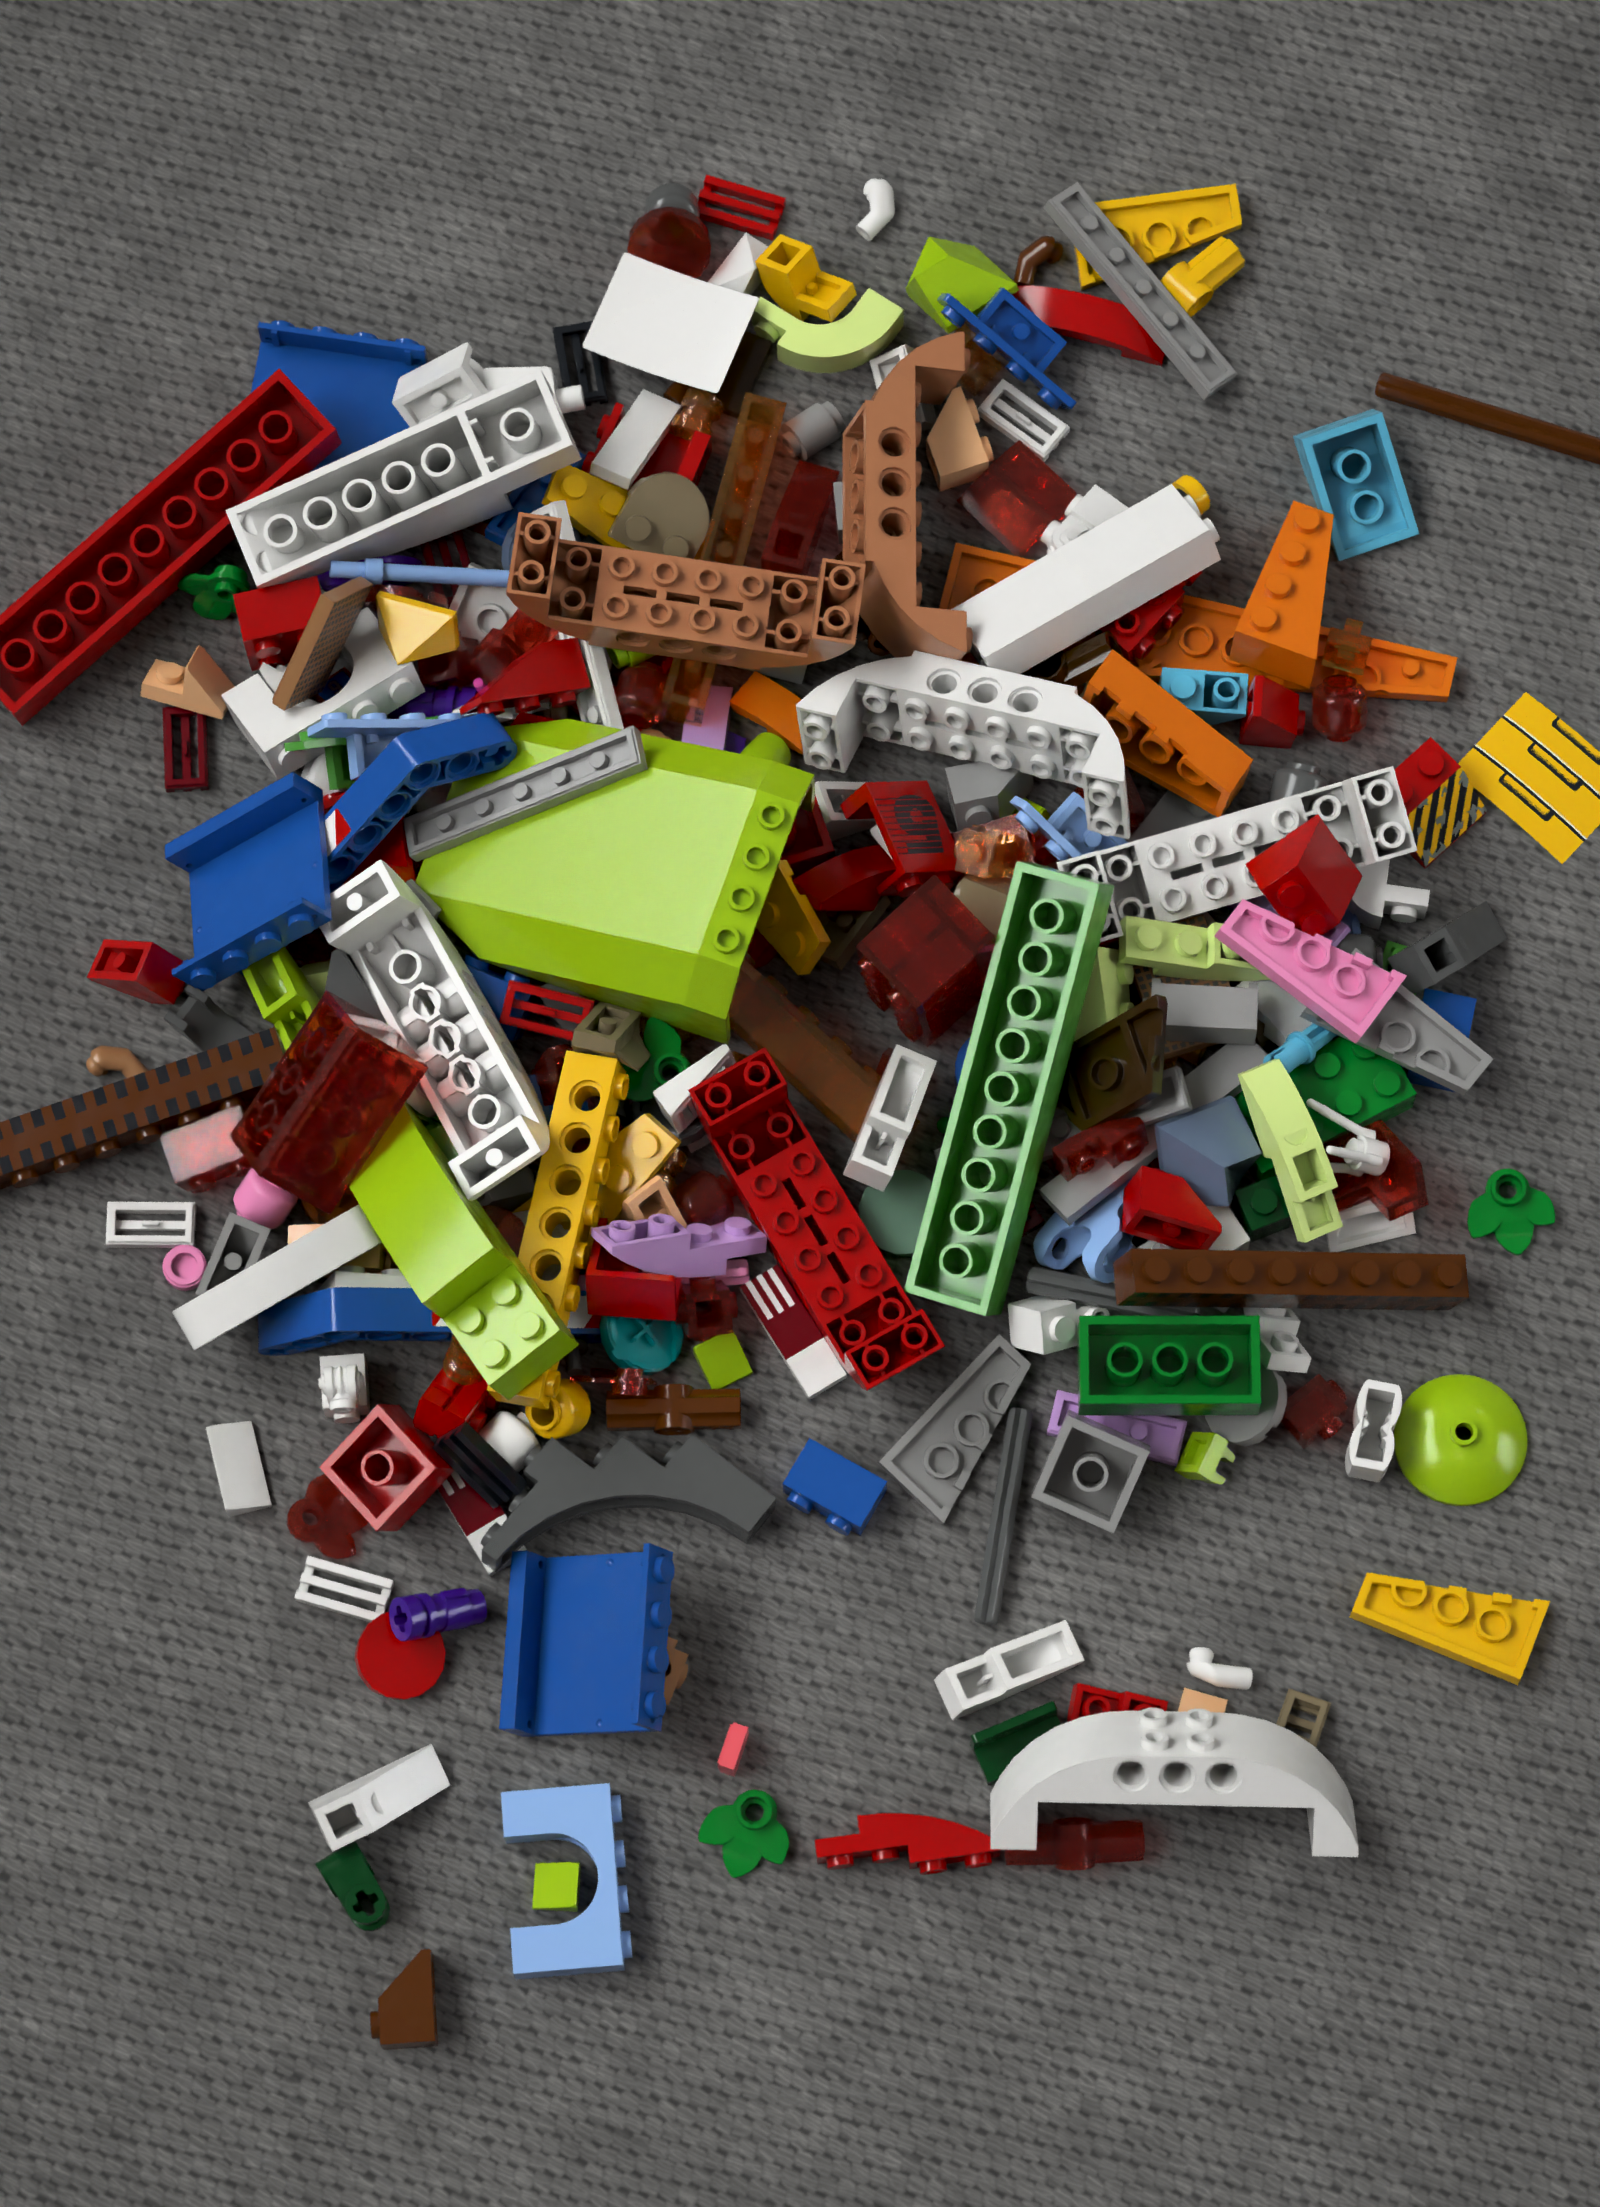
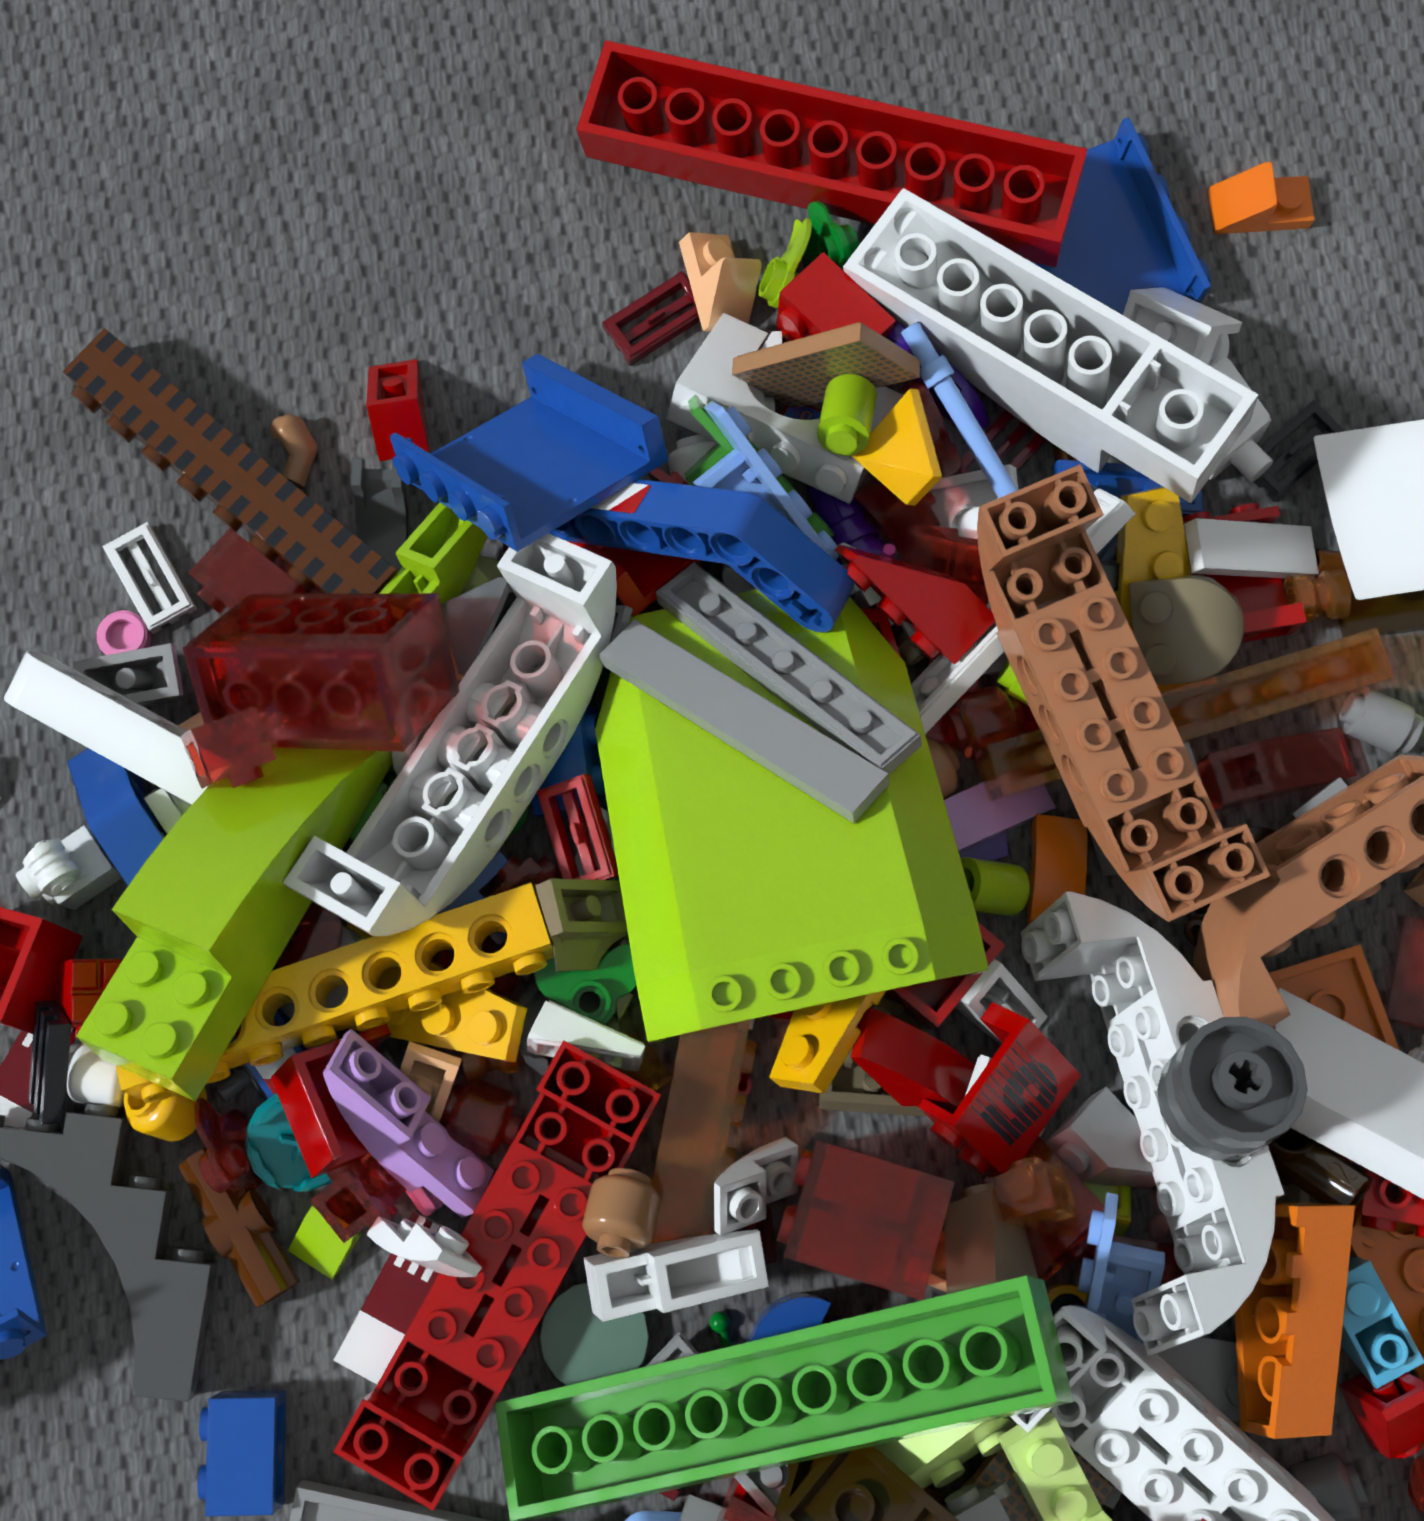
camera: 55 degrees right, 5 degrees up
none -> clear red brick [180,706,277,789]
none -> white slope [366,1216,482,1277]
none -> medium nougat head [582,1168,661,1258]
none -> light grey tile [599,619,889,823]
none -> white slope [714,1137,798,1236]
none -> lime plate [759,218,812,309]
none -> lime brick [817,374,877,456]
none -> dark grey wheel [1157,1017,1308,1161]
none -> orange slope [1208,162,1315,234]

